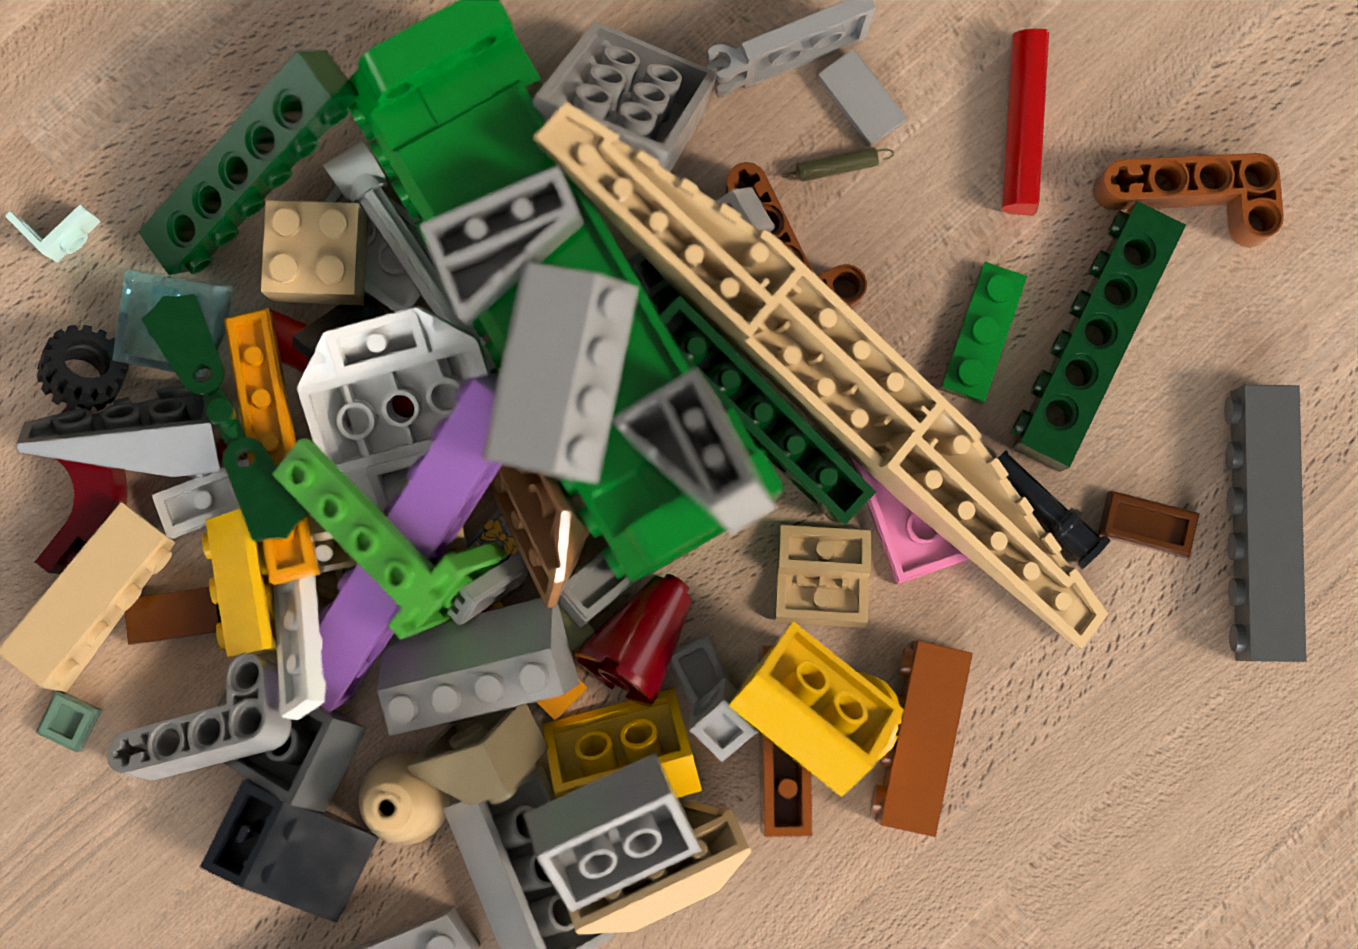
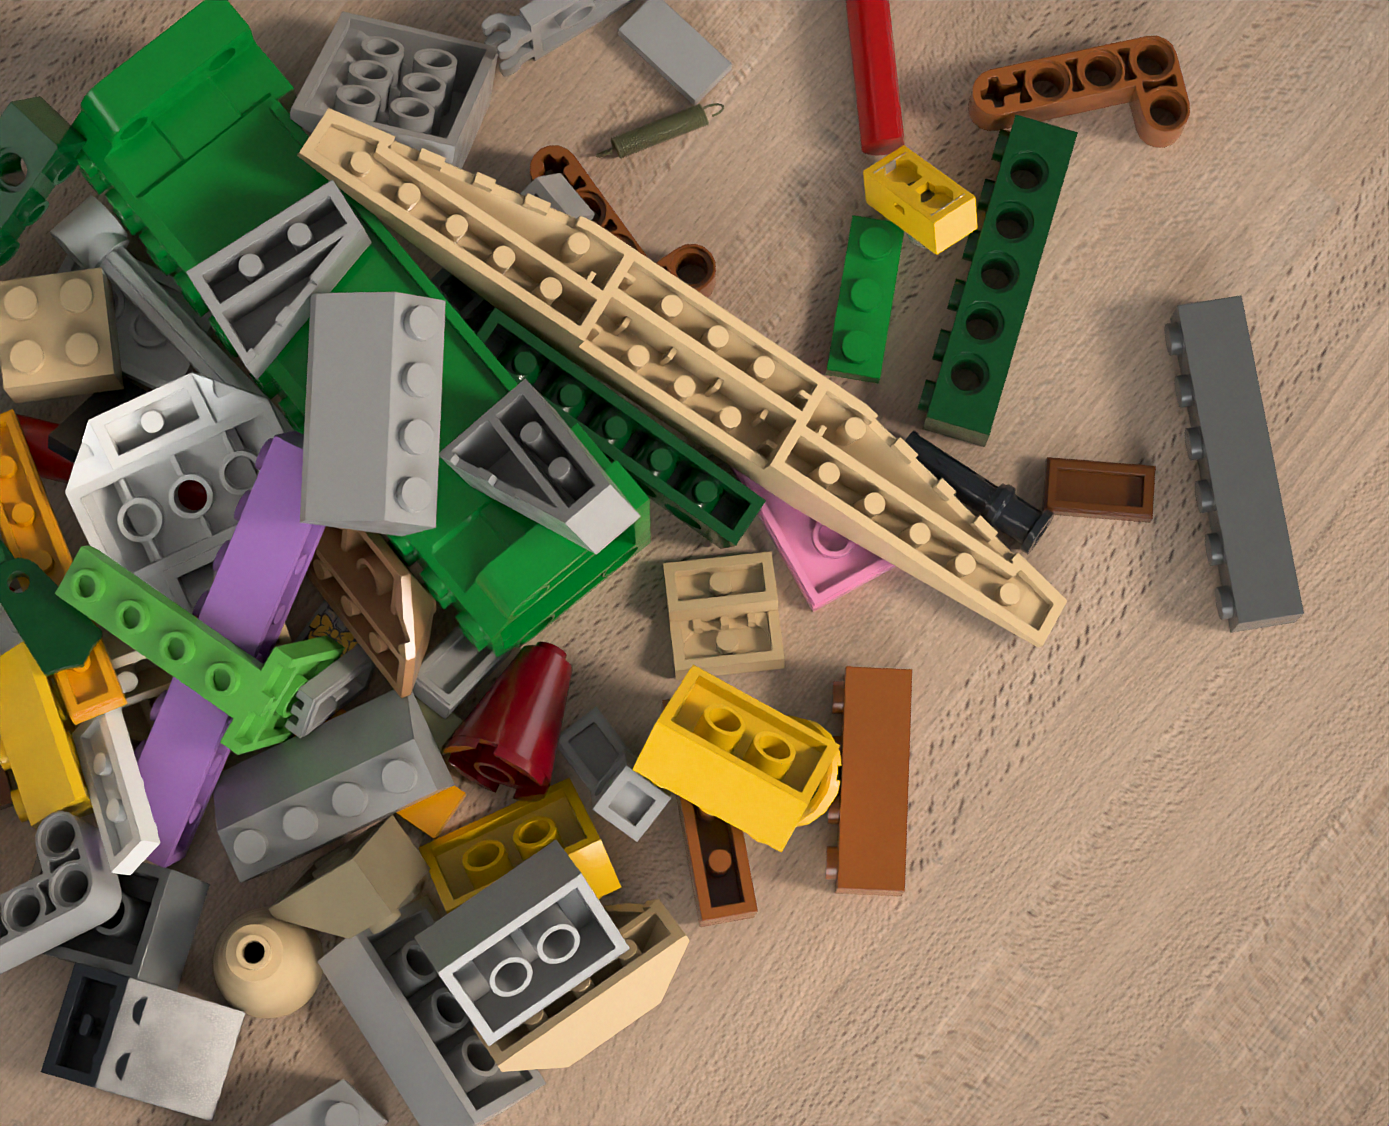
camera: 10 degrees left, 5 degrees down
none -> yellow piece [863,145,978,255]

